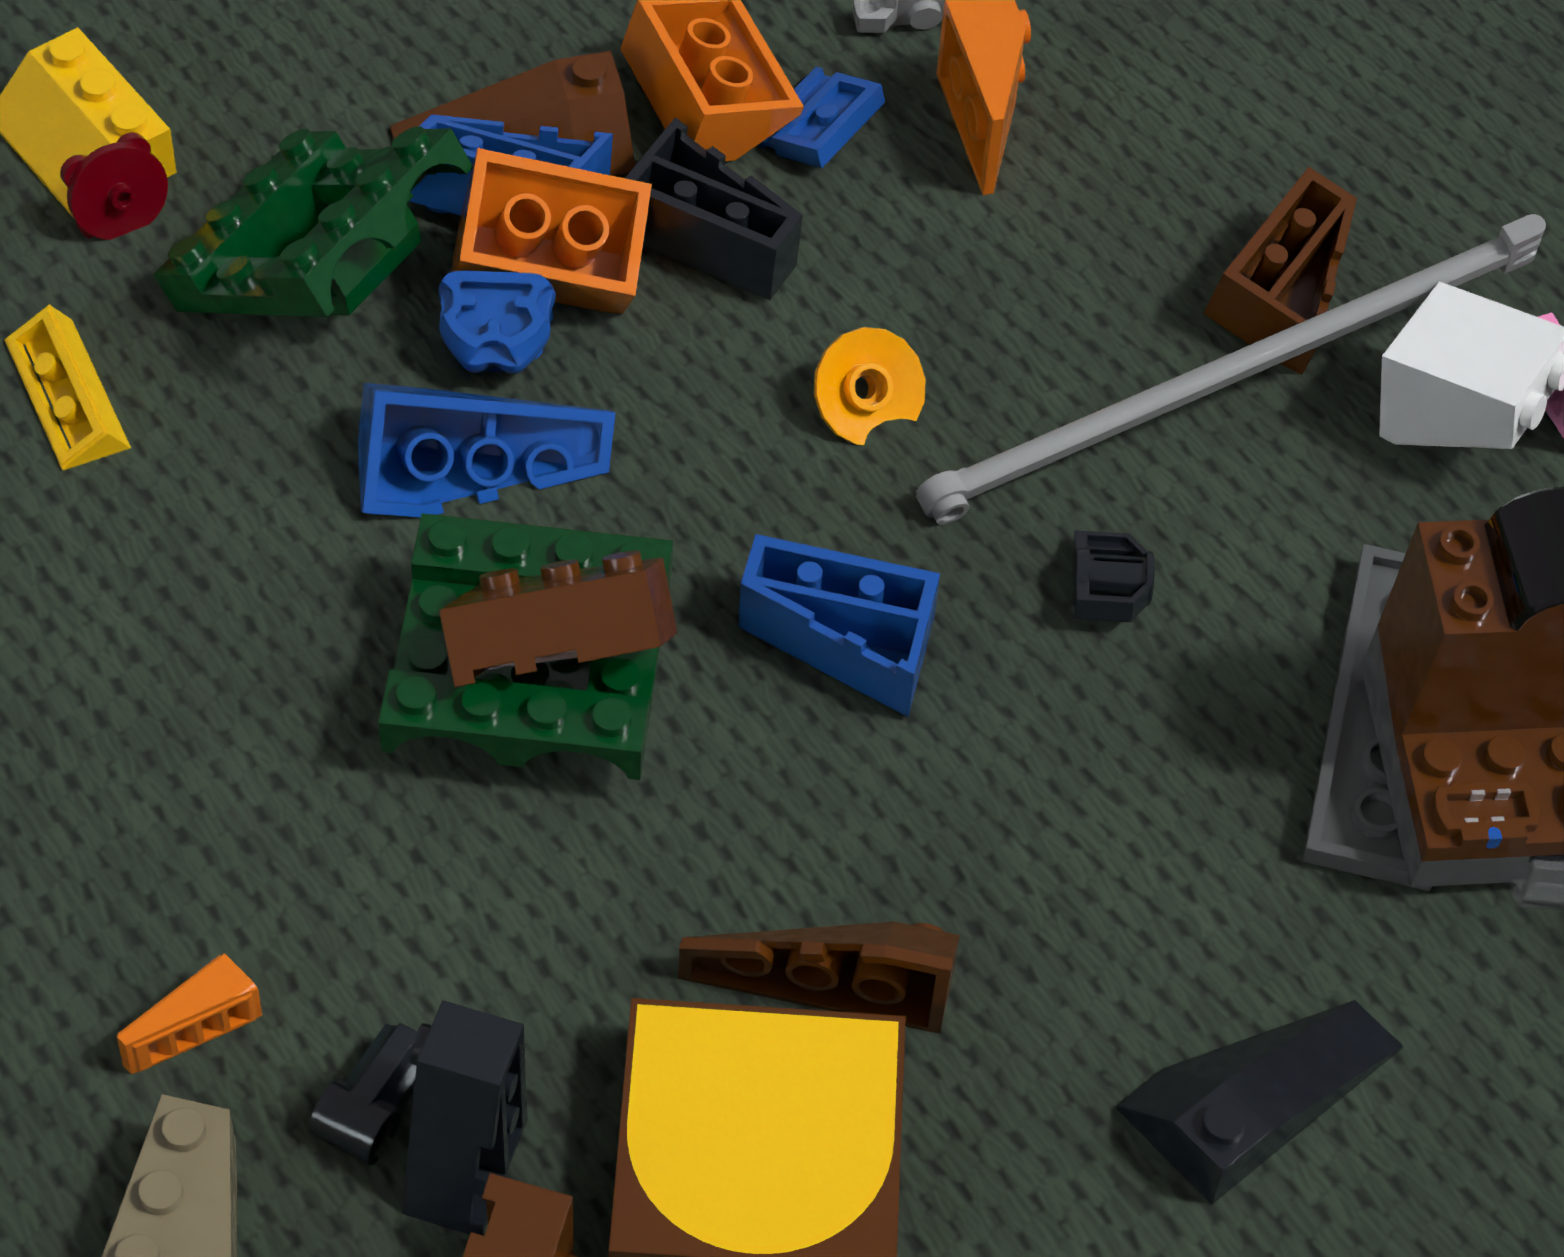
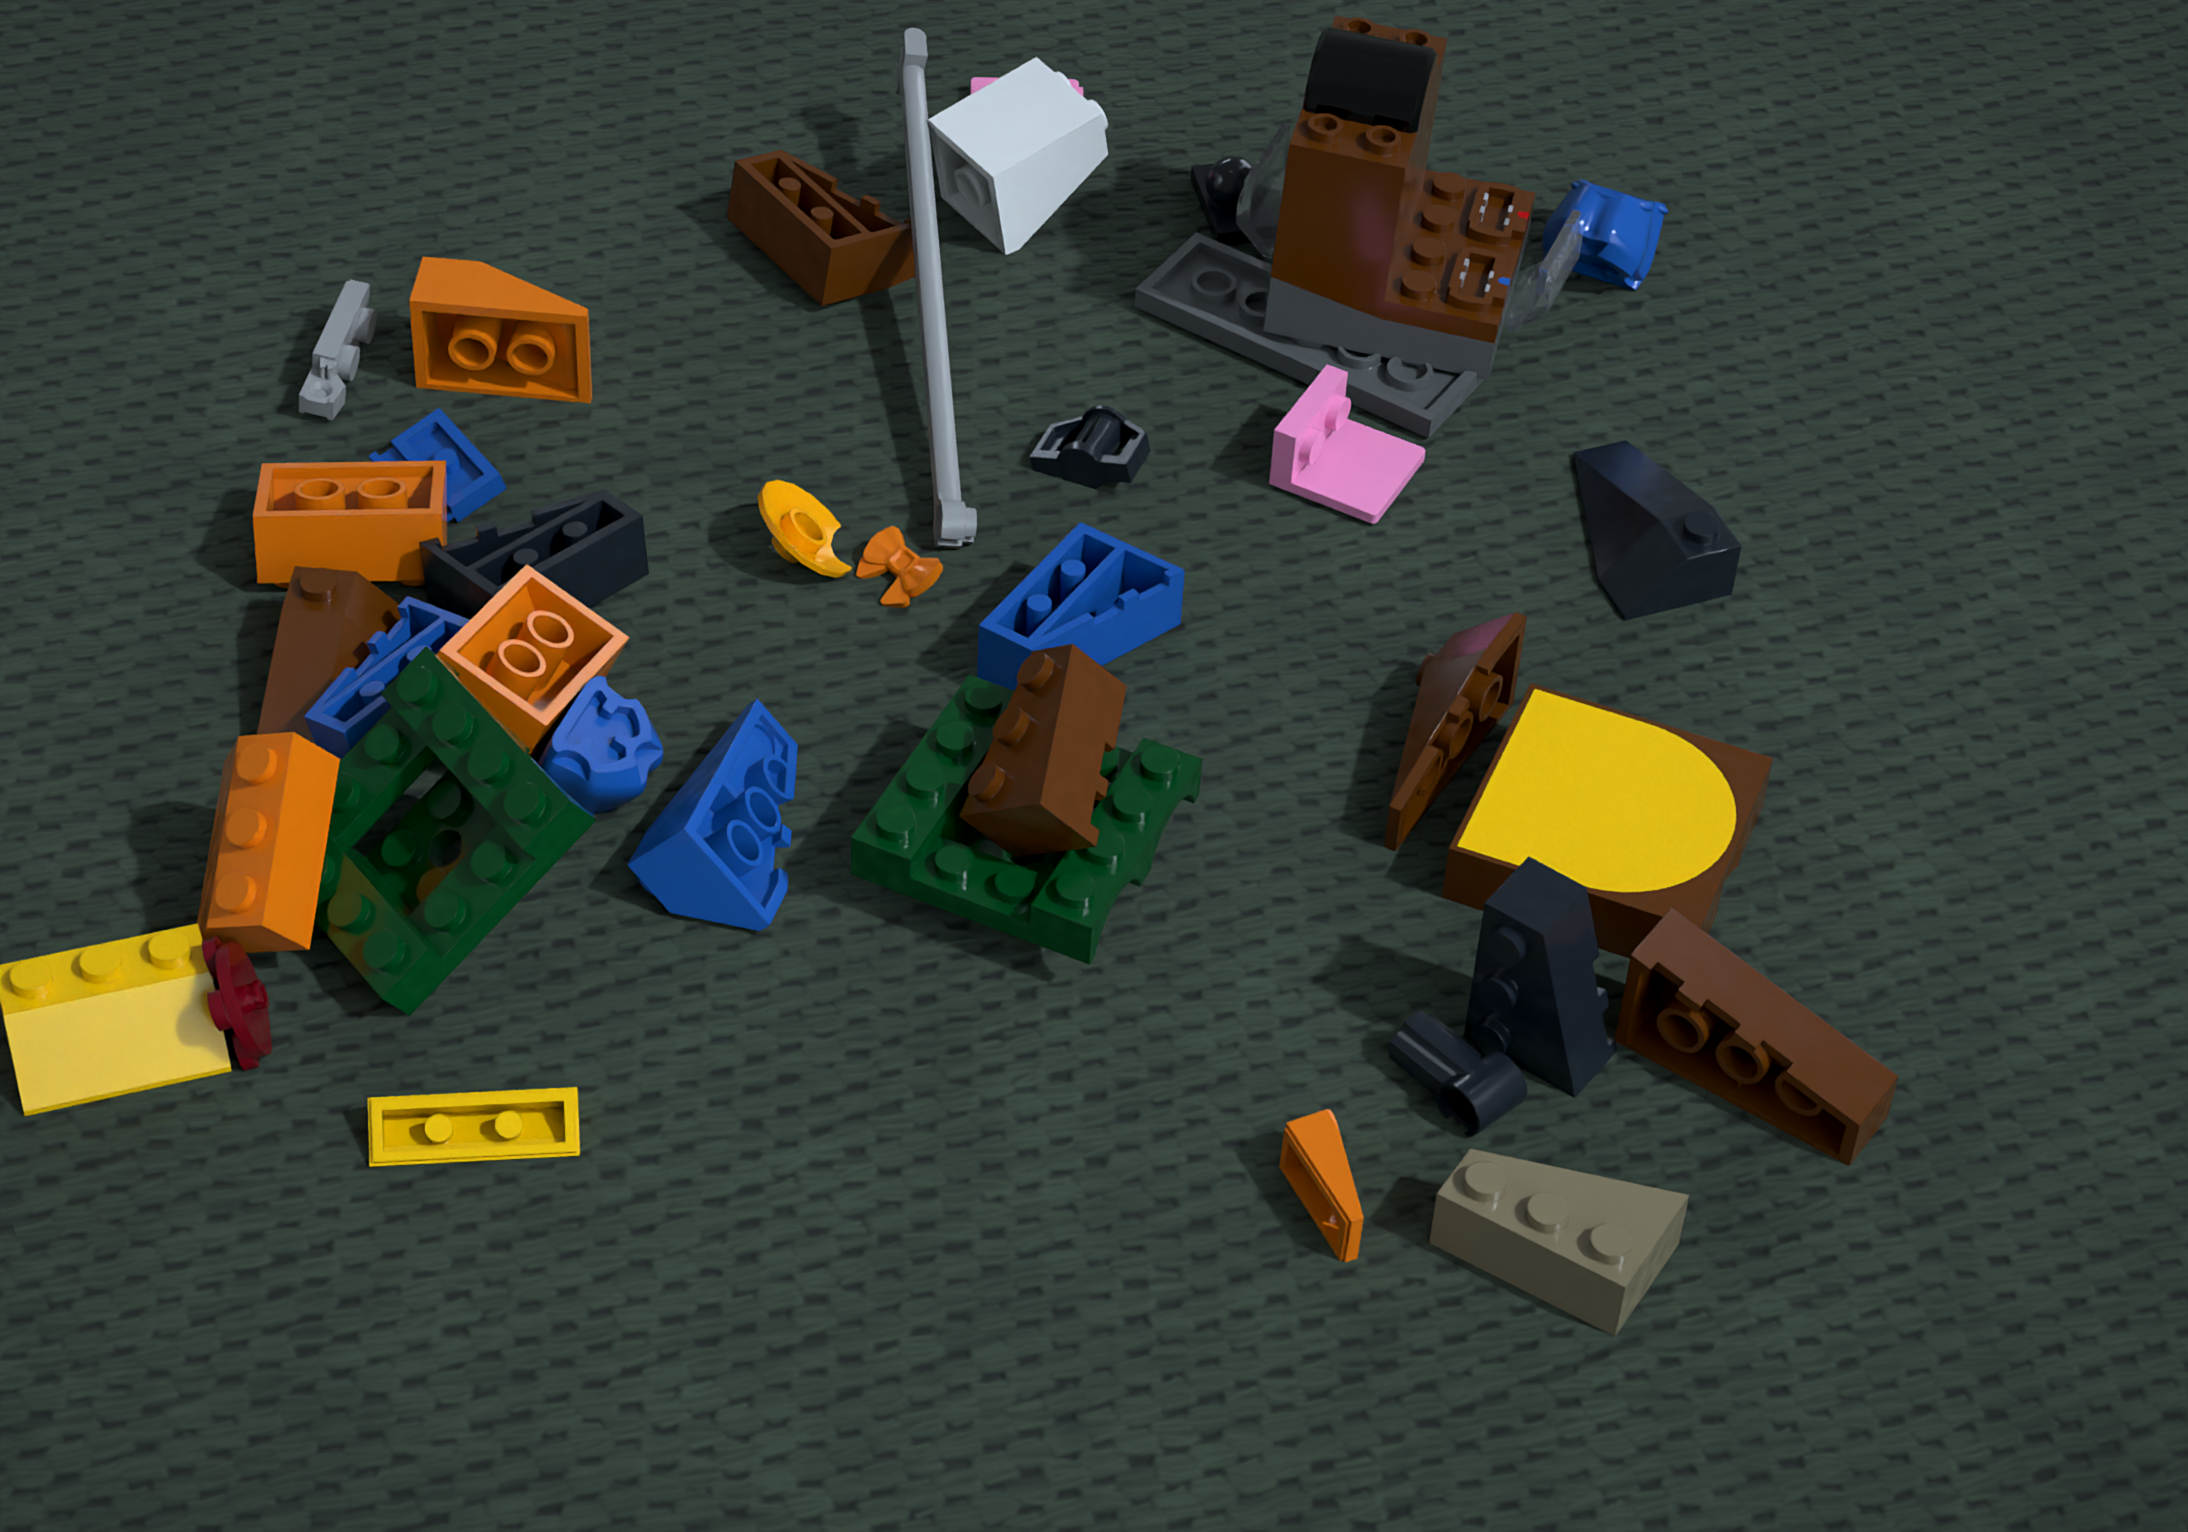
camera: 70 degrees left, 10 degrees down
none -> orange slope [197,732,340,953]
none -> orange piece [856,526,943,608]
none -> bright pink bracket [1269,364,1425,524]

